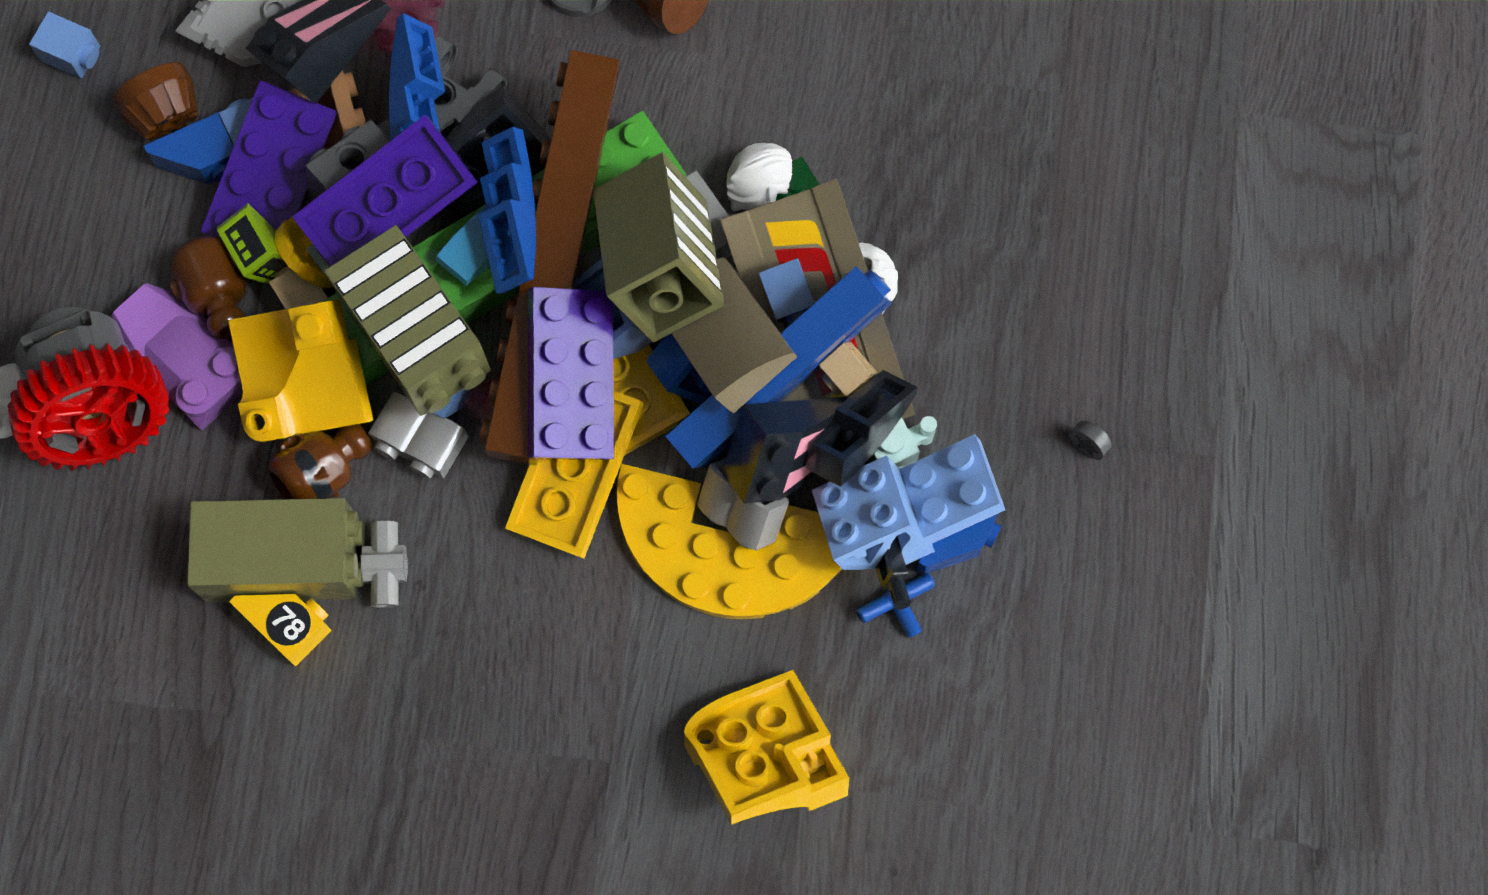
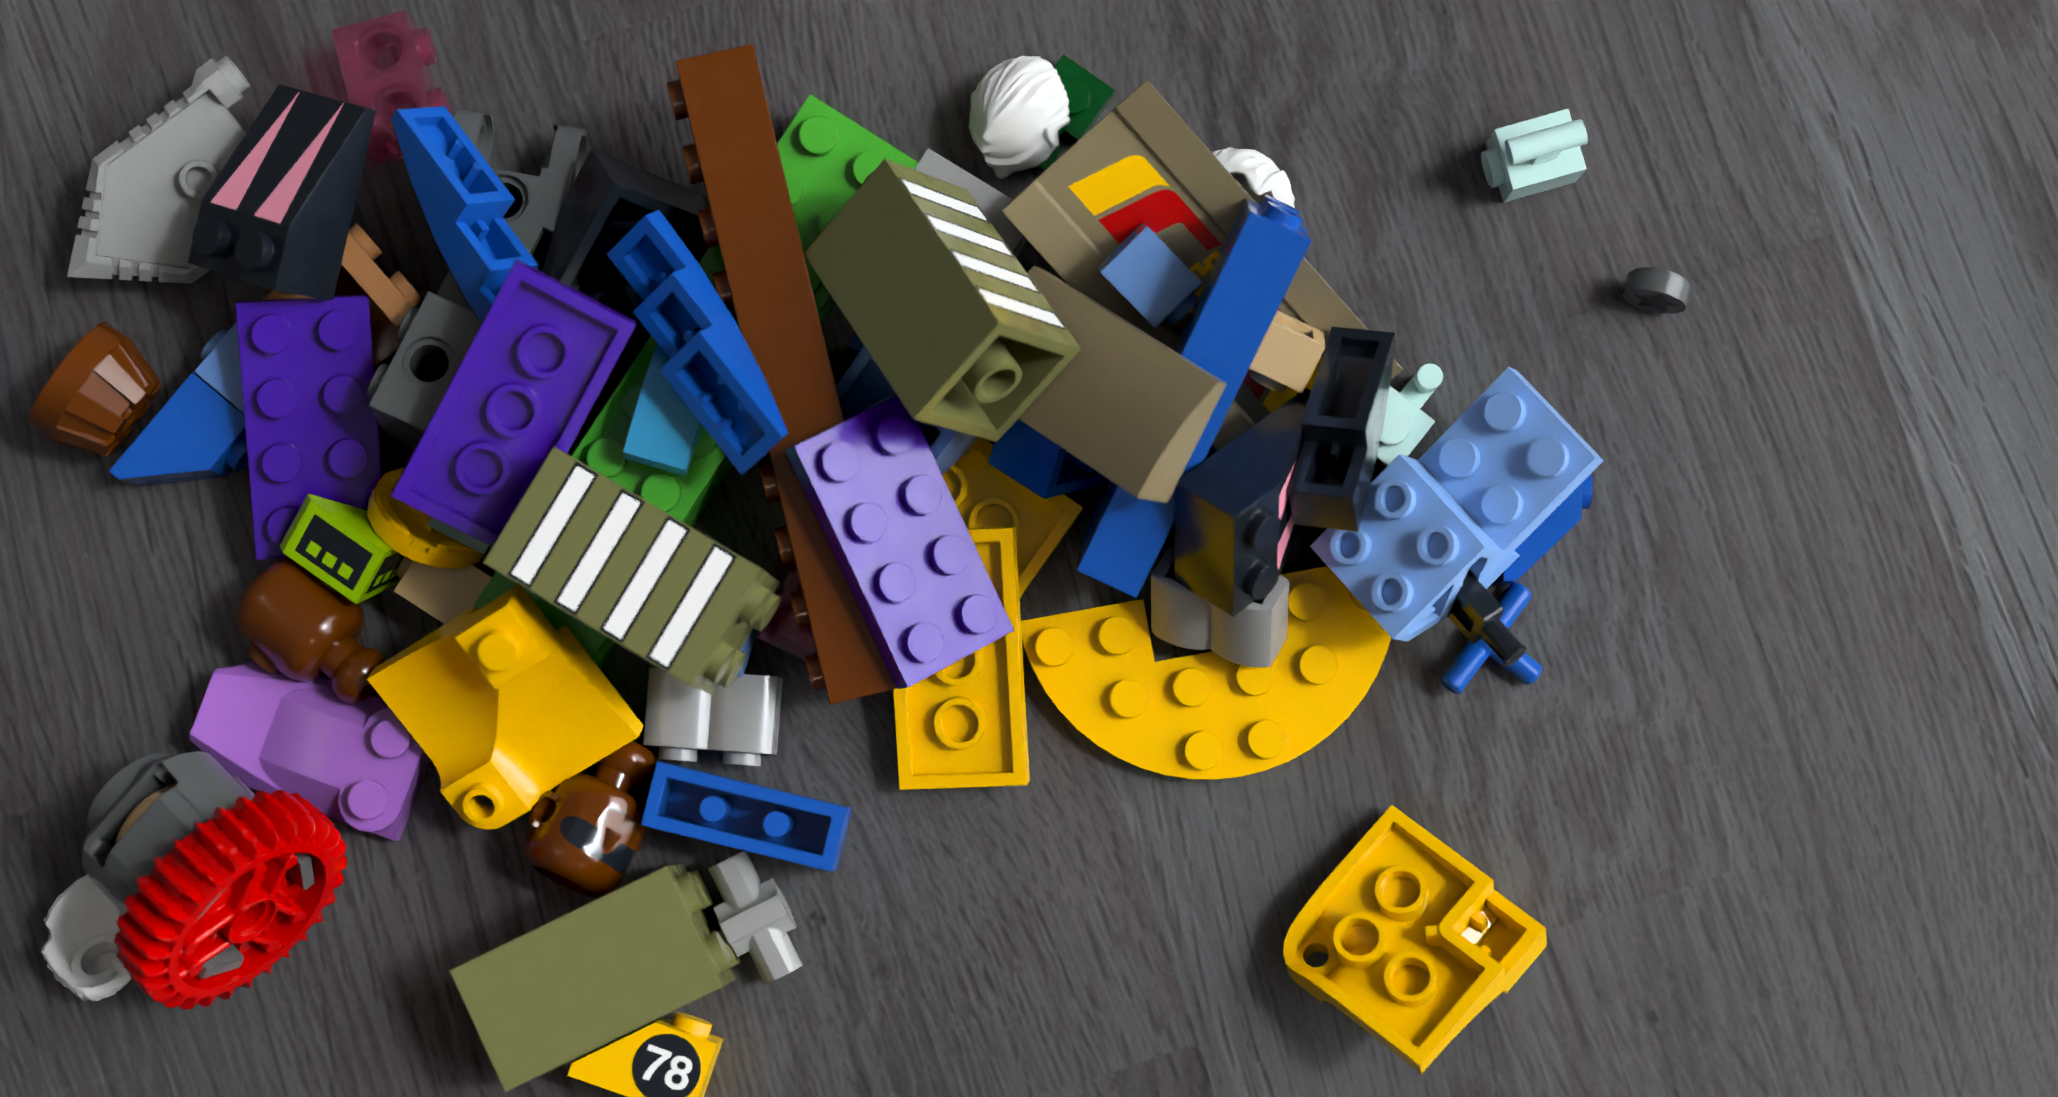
camera: 20 degrees left, 10 degrees up
none -> blue brick [641,761,853,872]
none -> light aqua brick [1481,109,1588,202]

